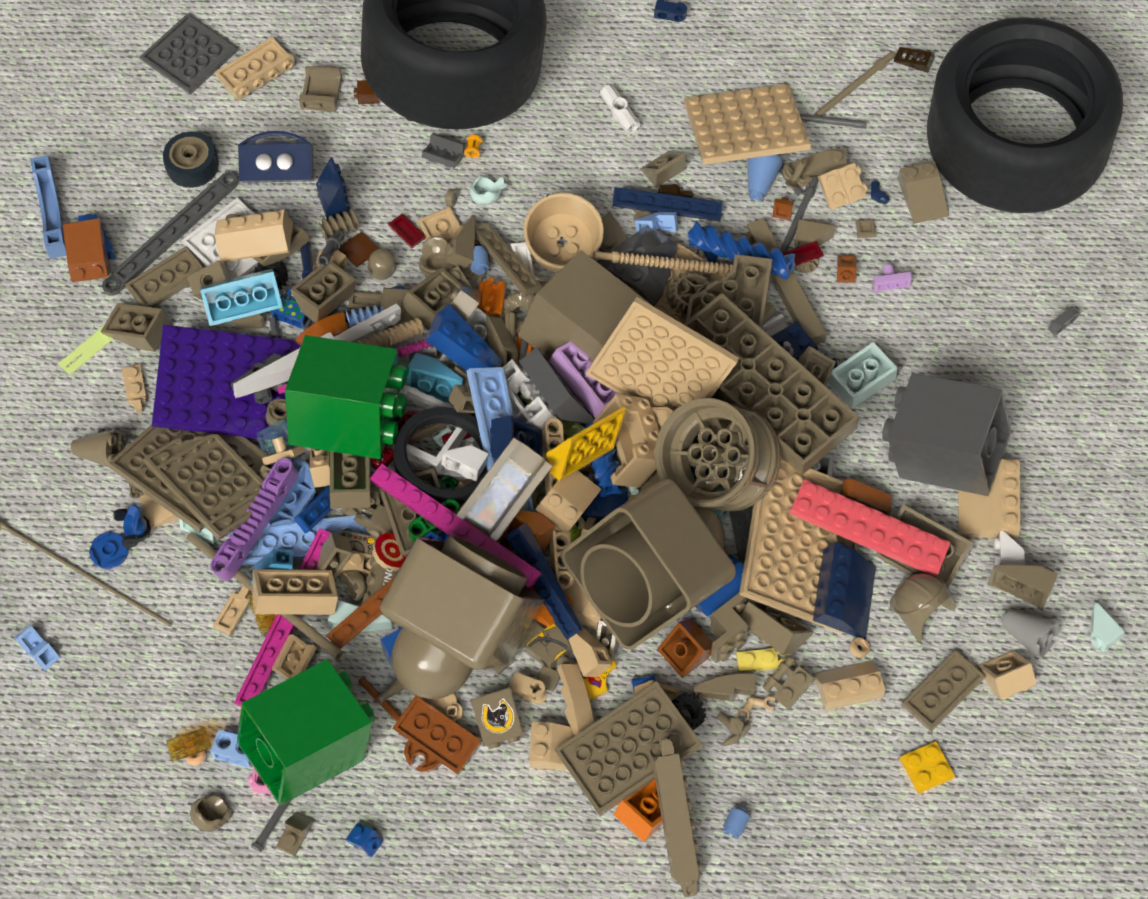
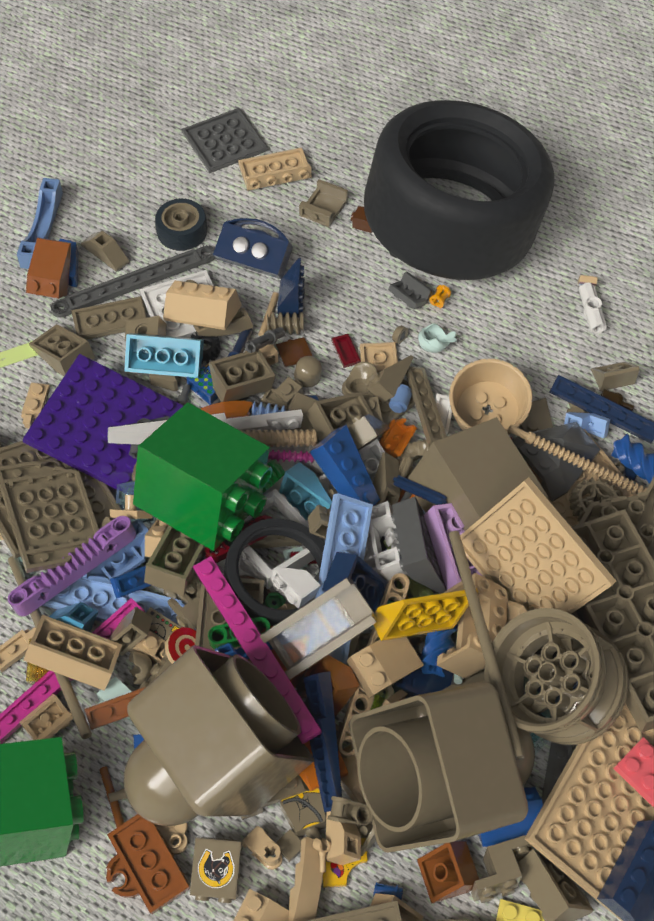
camera: 20 degrees right, 5 degrees down
none -> dark tan slope [81,231,129,272]
none -> tan bar [258,292,279,336]
none -> dark tan bracket [274,377,304,405]
none -> tan hand [313,838,331,872]
none -> dark tan piece [327,796,373,825]
none -> dark blue axle [393,475,447,505]
none -> dark tan piece [449,531,525,760]
none -> tan tile [578,275,598,286]

